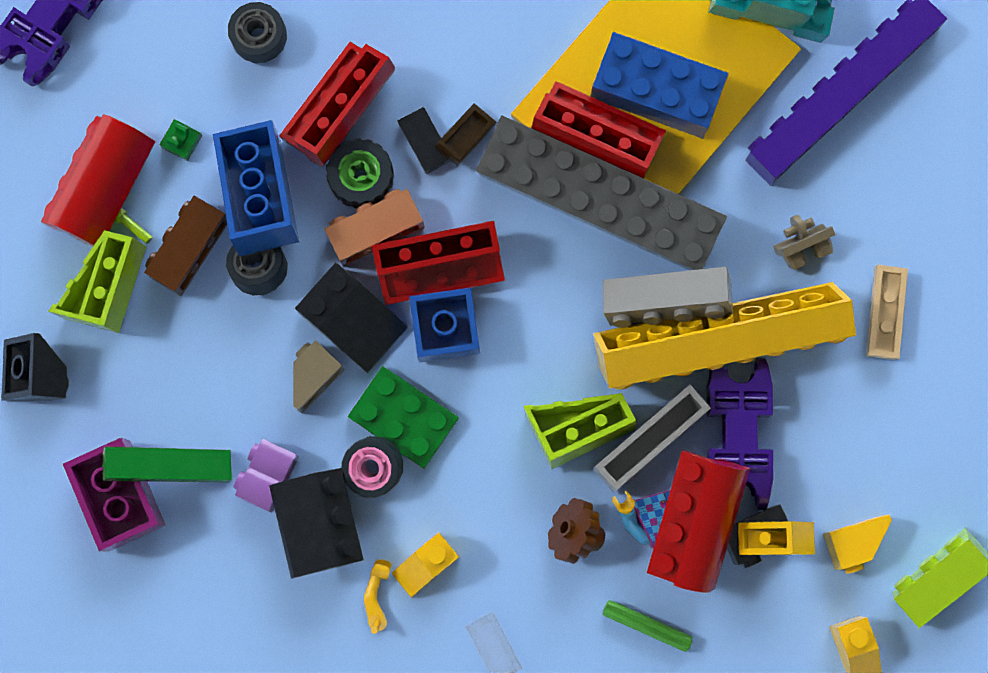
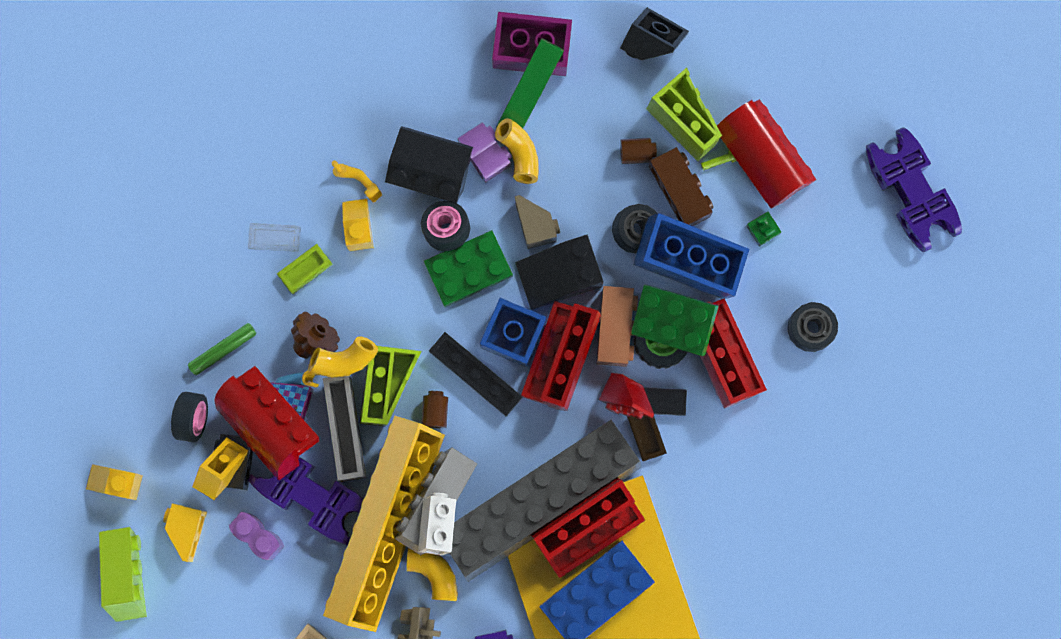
camera: 120 degrees right, 0 degrees up
none -> black wheel [171,392,208,442]
none -> medium lavender brick [229,512,284,560]
none -> lime tile [277,244,333,295]
none -> yellow cylinder [308,336,378,378]
none -> yellow cylinder [407,548,458,601]
none -> white brick [418,493,456,555]
none -> reddish brown brick [421,391,448,428]
none -> black plate [429,332,523,417]
none -> yellow cylinder [495,118,539,184]
none -> red slope [599,372,654,419]
none -> reddish brown brick [620,138,657,164]
none -> green plate [631,285,718,356]

